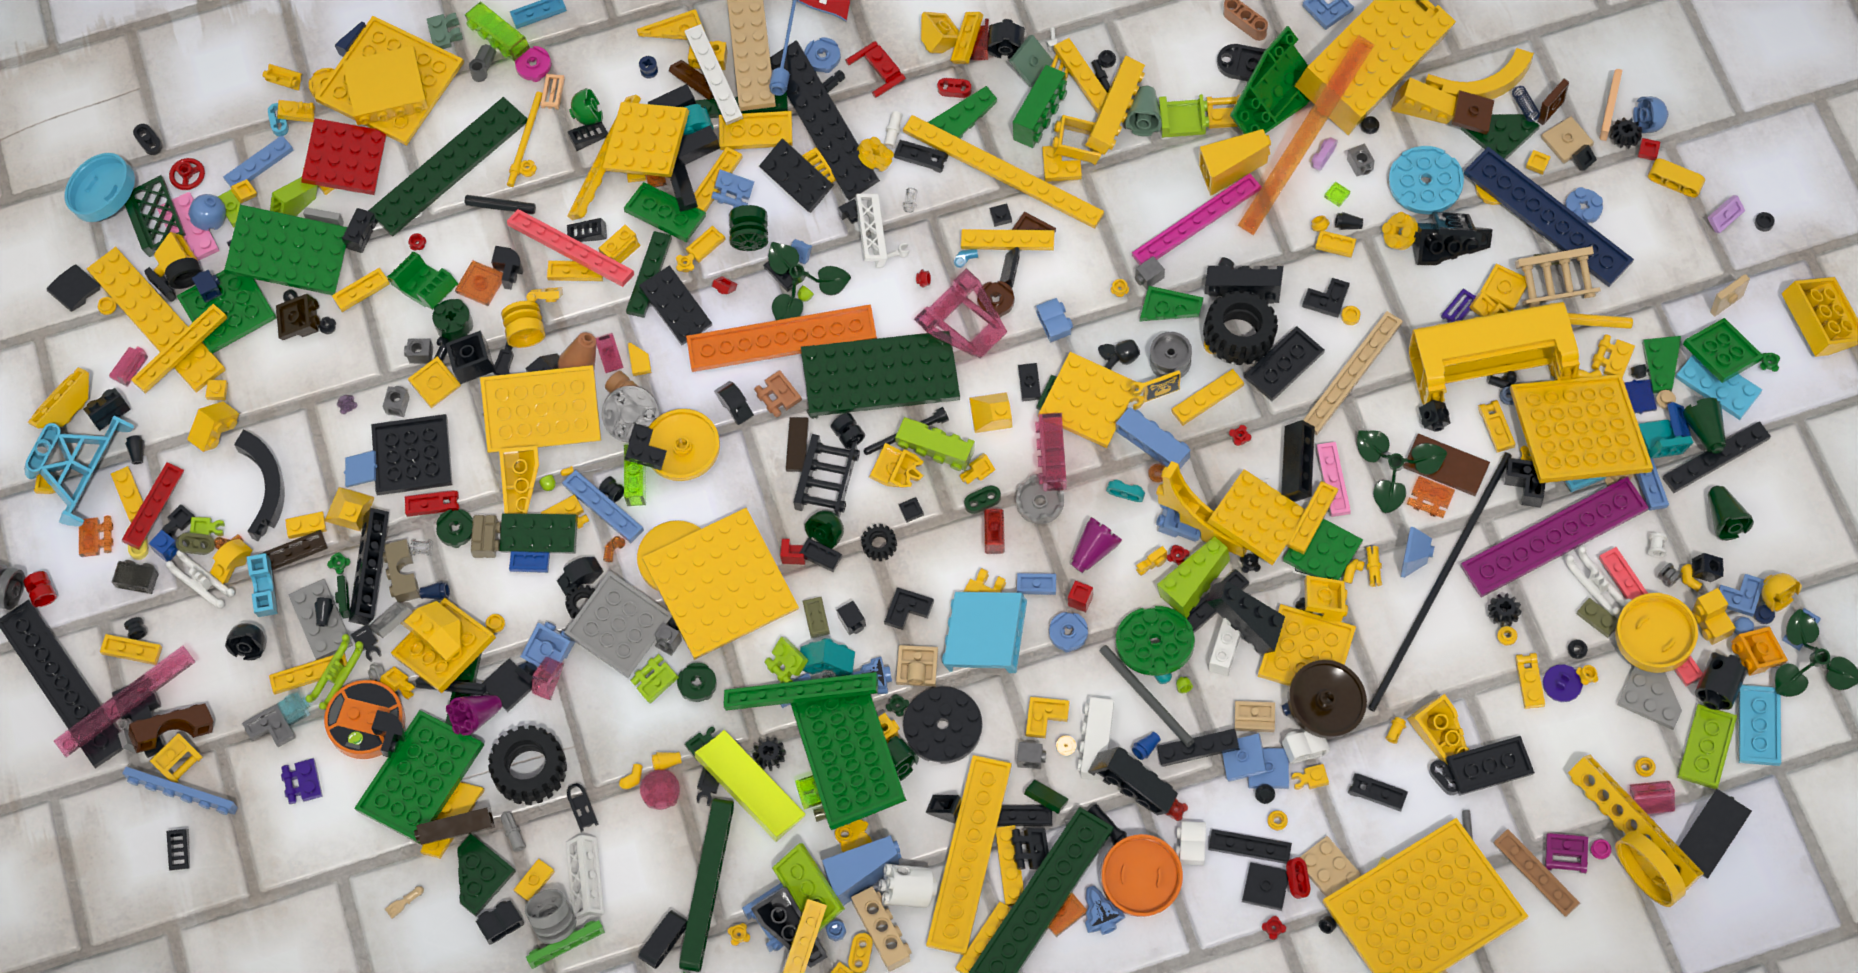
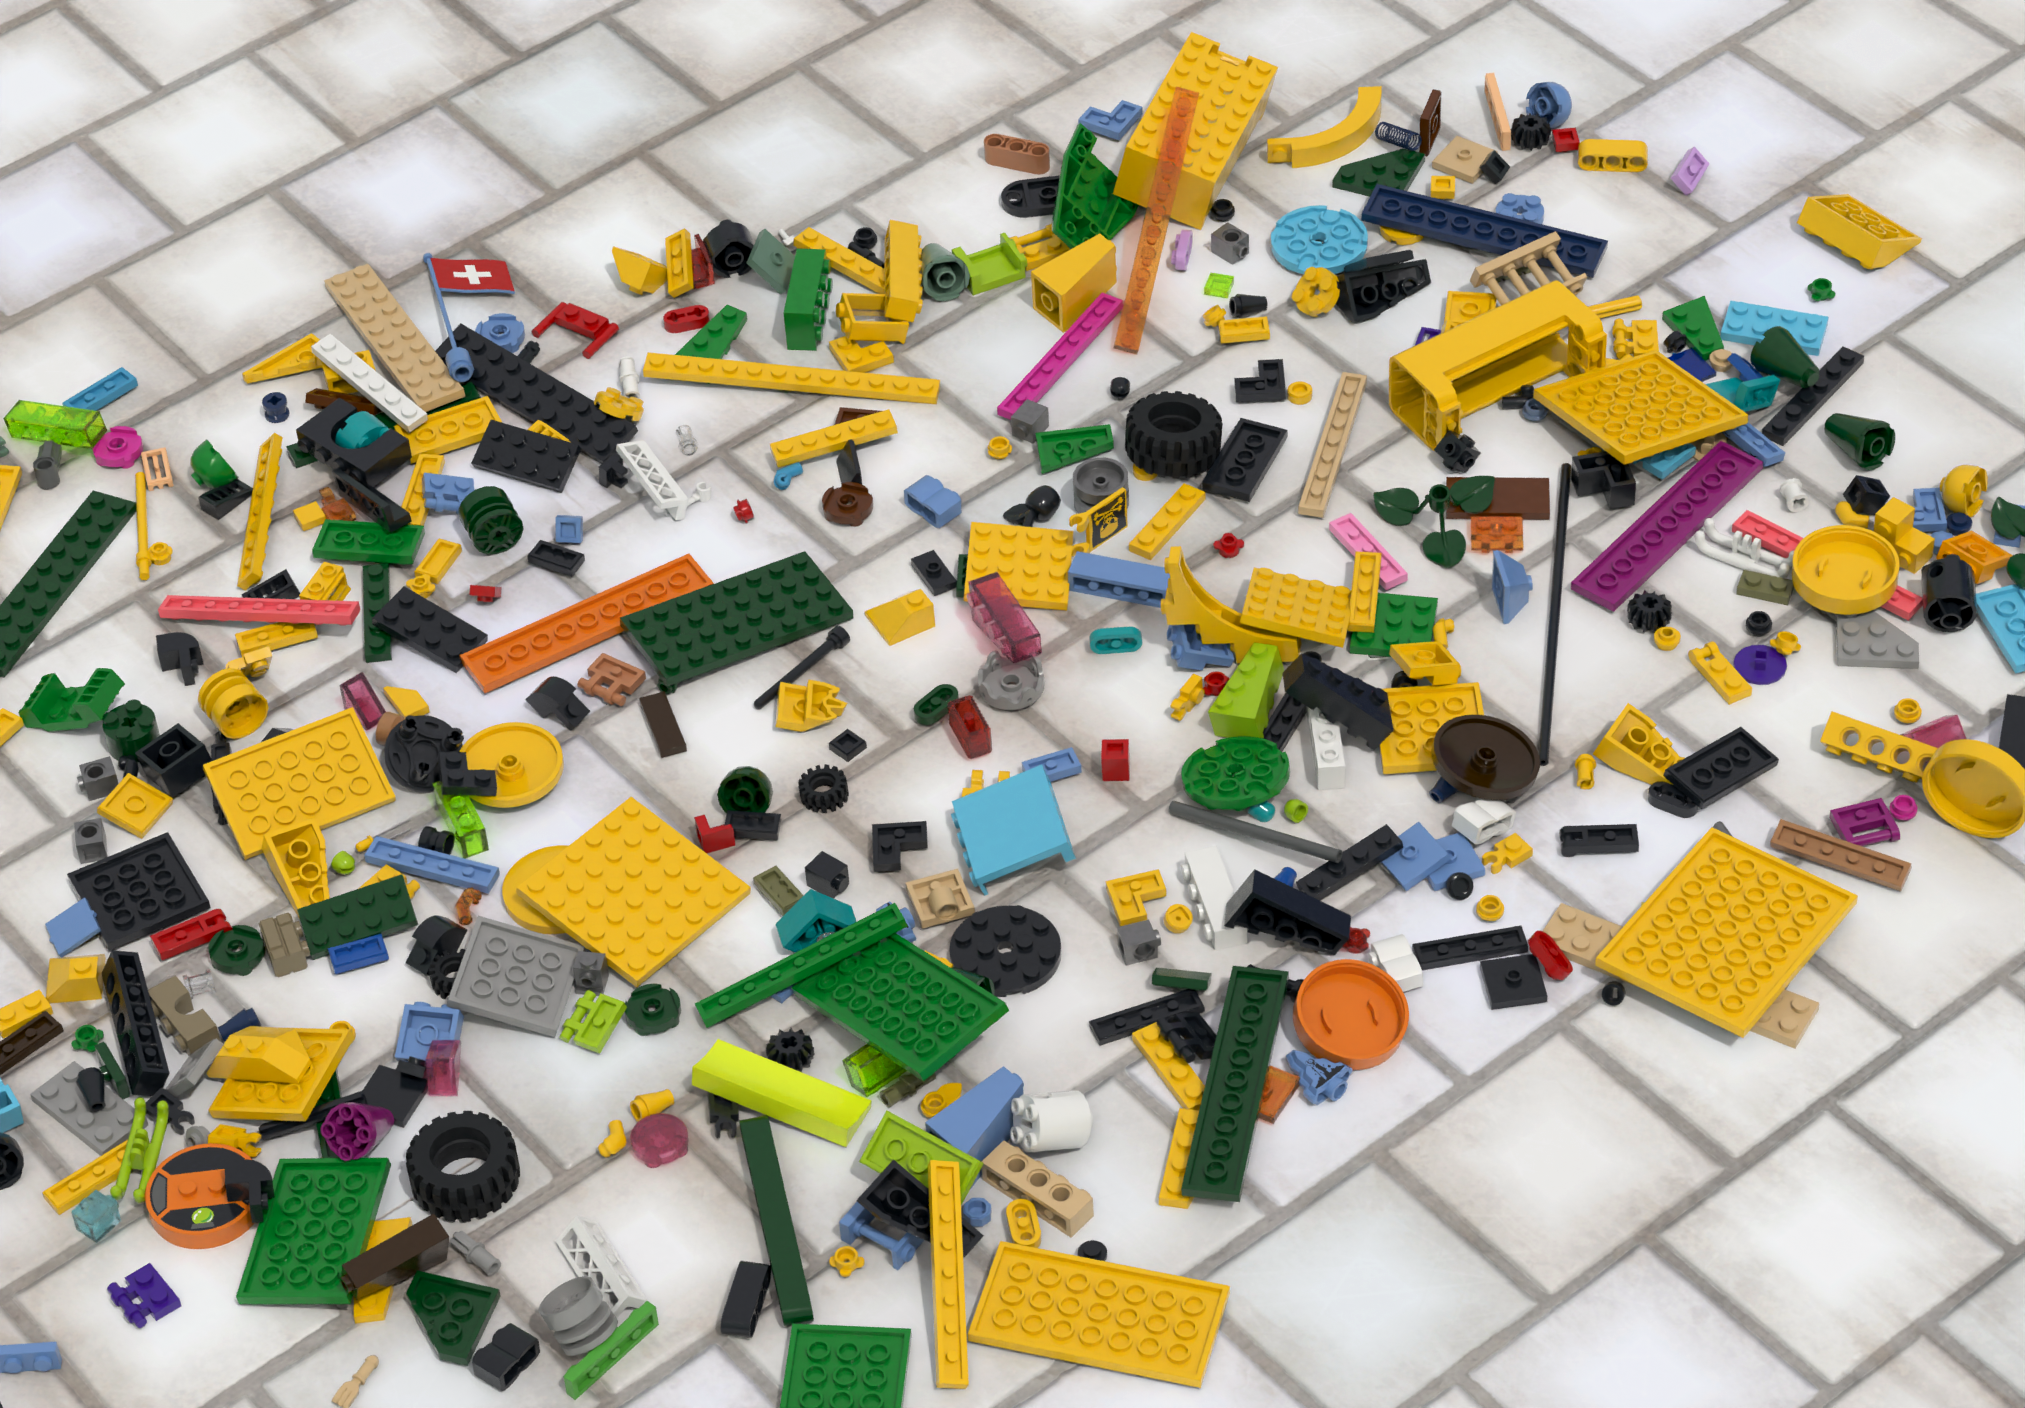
camera: 25 degrees left, 20 degrees down
flat silver plate [242,704,295,747] -> none
clear purple plate [337,395,357,414] -> none
red plate [408,233,426,251] -> none
clear orange plate [455,260,503,306] -> none
black axle [464,195,536,214] -> none
yellow plate [513,859,555,902] -> none
nougat cone [558,332,596,370] -> none
black piece [567,783,599,832] -> none
yellow plate [602,102,689,177] -> none
dark green plate [684,727,719,761] -> none
lime plate [764,637,808,683] -> none
dark green plant [768,242,851,320] -> none
black fence [793,434,860,518] -> none
lime hinge [798,285,814,302] -> none
black wheel [831,413,865,449] -> none
dark green plate [886,694,909,717] -> none
black plate [894,139,948,173] -> none
lime wedge [895,417,975,471] -> none
clear pink windscreen [914,268,1007,359] -> none
yellow plate [926,755,1012,955] -> none
black slope [926,795,961,824] -> none
yellow plate [959,453,996,484] -> none
black plate [989,204,1012,227] -> none
medium blue plate [1049,612,1088,652] -> none
magenta cone [1071,517,1122,573] -> none
clear orange plate [1148,464,1165,482] -> none
black wedge [1204,266,1284,304] -> none
tan plate [1234,701,1275,732] -> none
red plate [1262,916,1286,940] -> none
black brick [1281,420,1315,502] -> none
yellow pin [1366,546,1382,587] -> none
yellow wedge [1390,77,1457,124] -> none
reddish brown plate [1452,90,1494,135] -> none
yellow plate [1478,400,1516,453] -> none
flat silver wheel [1657,563,1683,588] -> none
lime tile [1677,704,1737,790] -> none
green plate [1683,318,1764,383] -> none
tan plate [1710,274,1750,317] -> none
black tile [1754,212,1775,232] -> none

